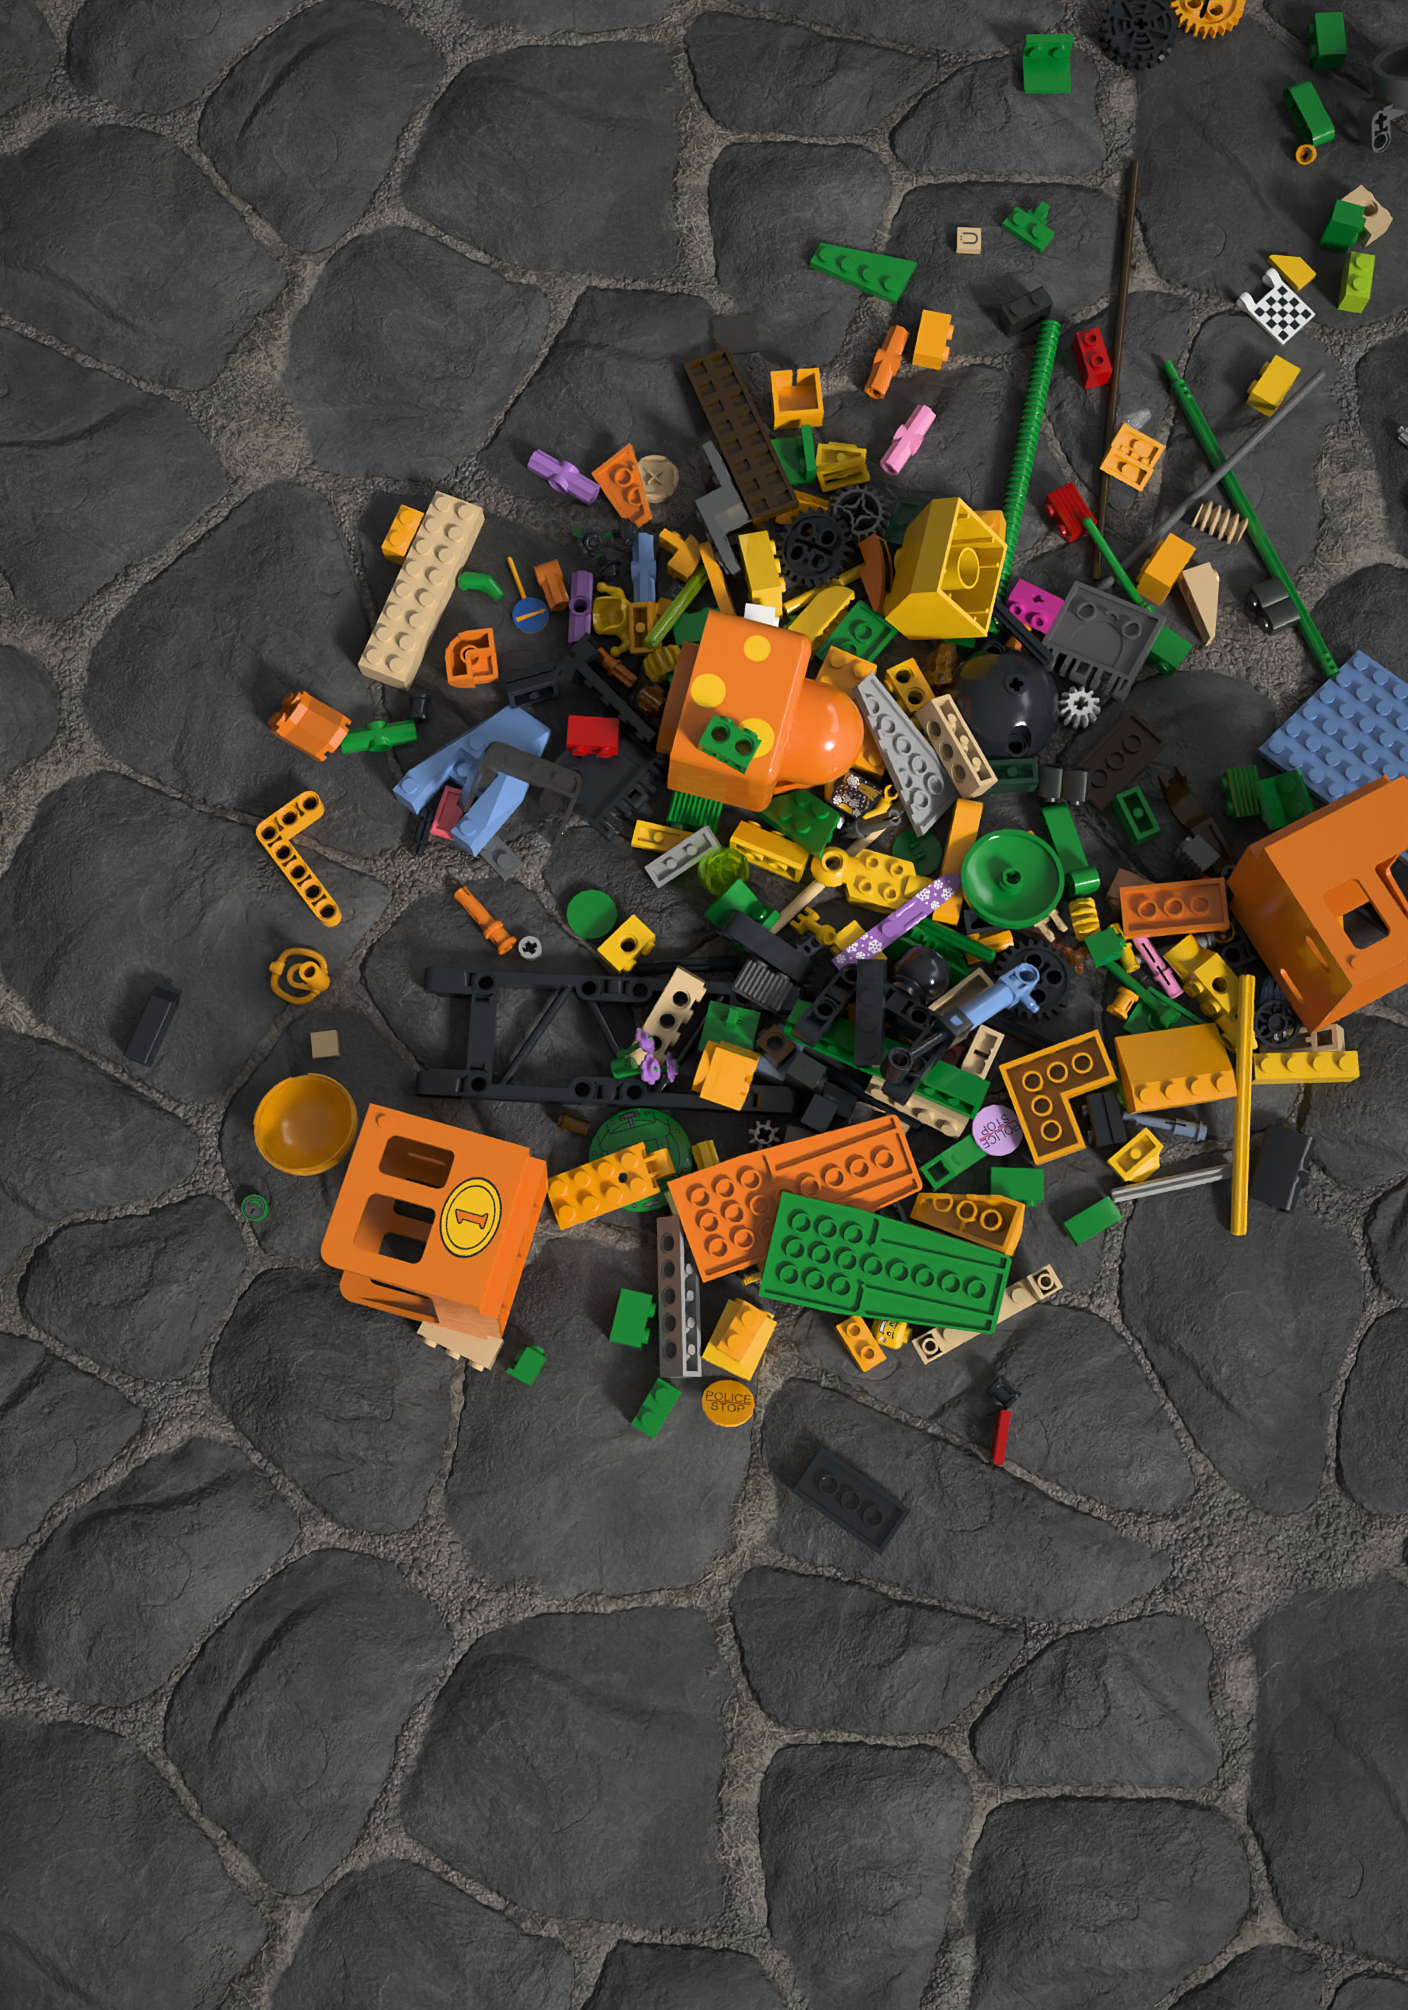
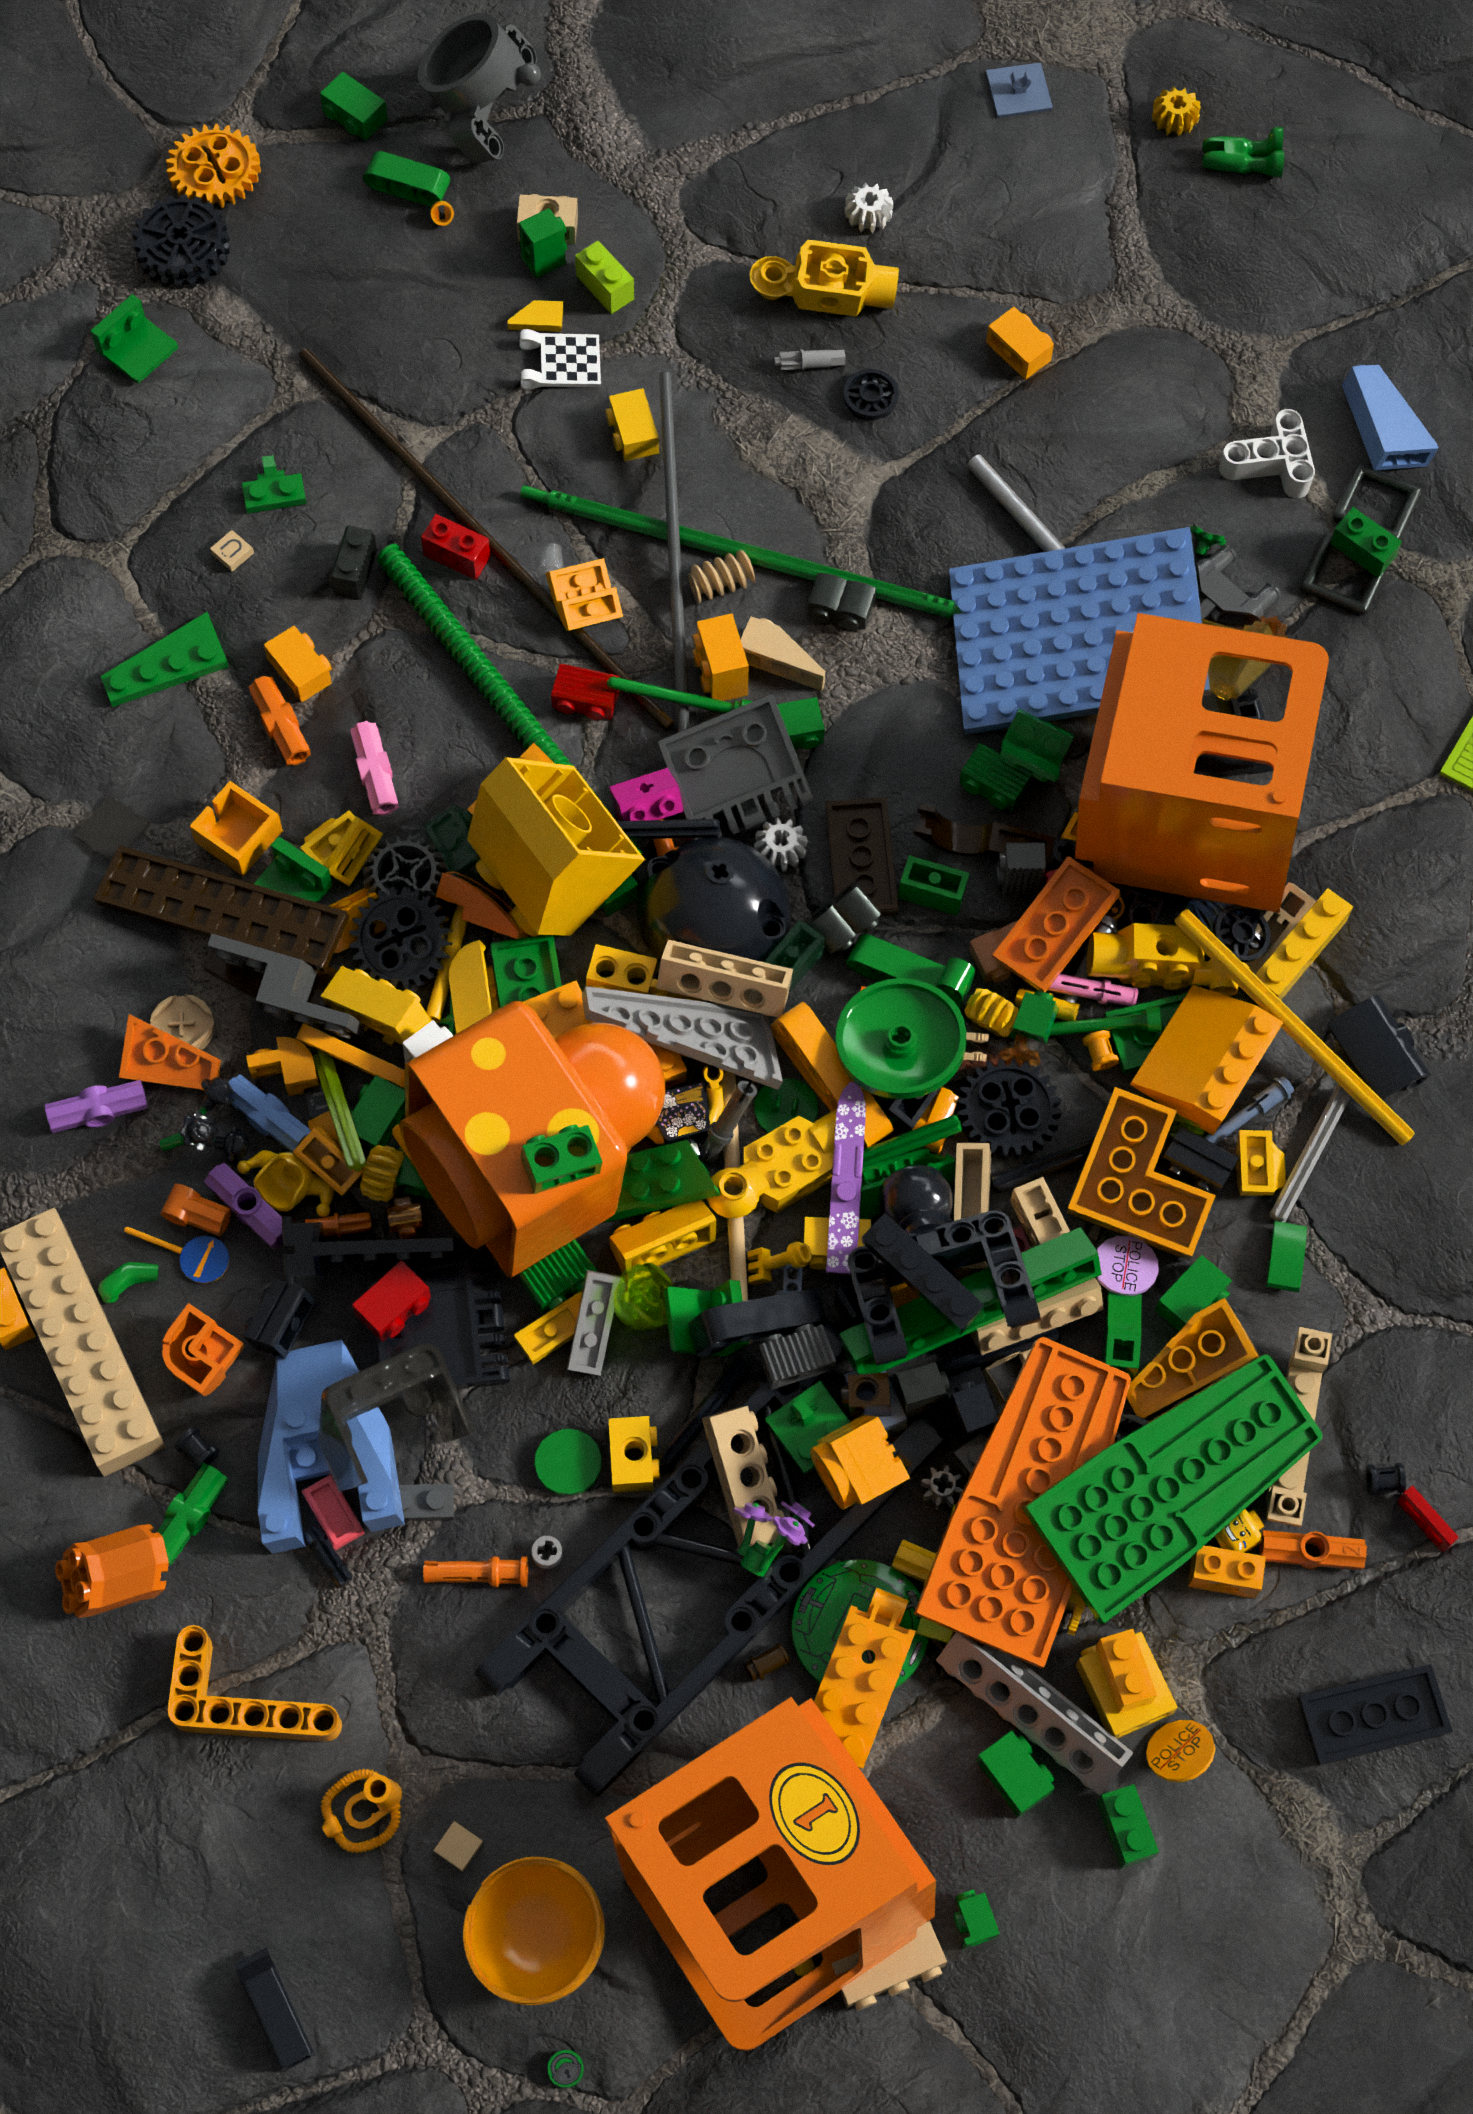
camera: 50 degrees left, 10 degrees down
piece [880,963,1040,1083] -> none
clear orange rock [921,642,958,686] -> none
none -> orange piece [1259,1530,1367,1571]

